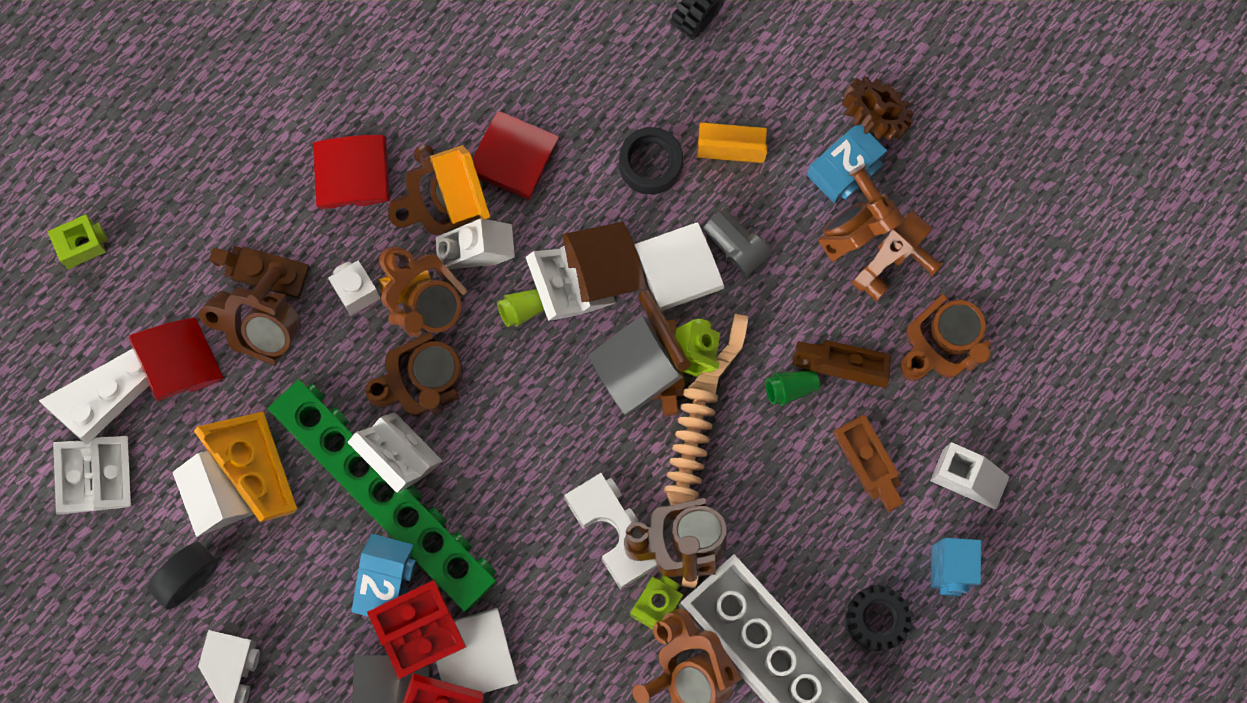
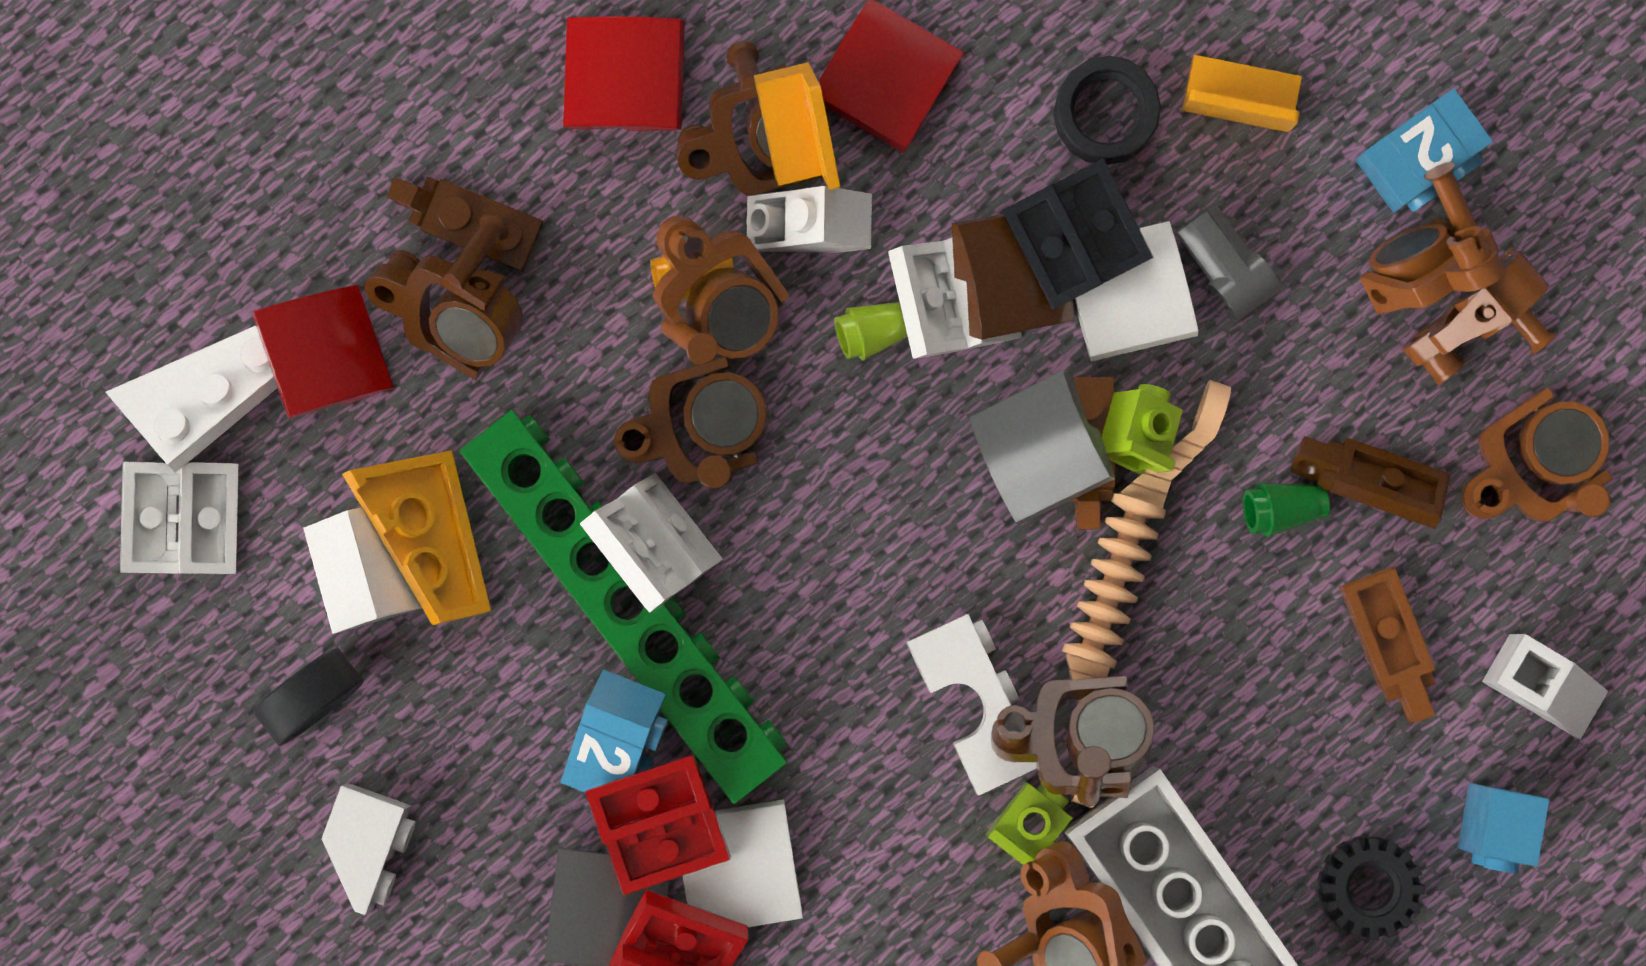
camera: 15 degrees right, 10 degrees up
lime brick [47,214,109,270] -> none
white brick [328,260,380,316] -> none
reddish brown bar [638,290,691,372] -> none
reddish brown gear [842,76,914,141] -> none
none -> black slope [1002,158,1154,309]

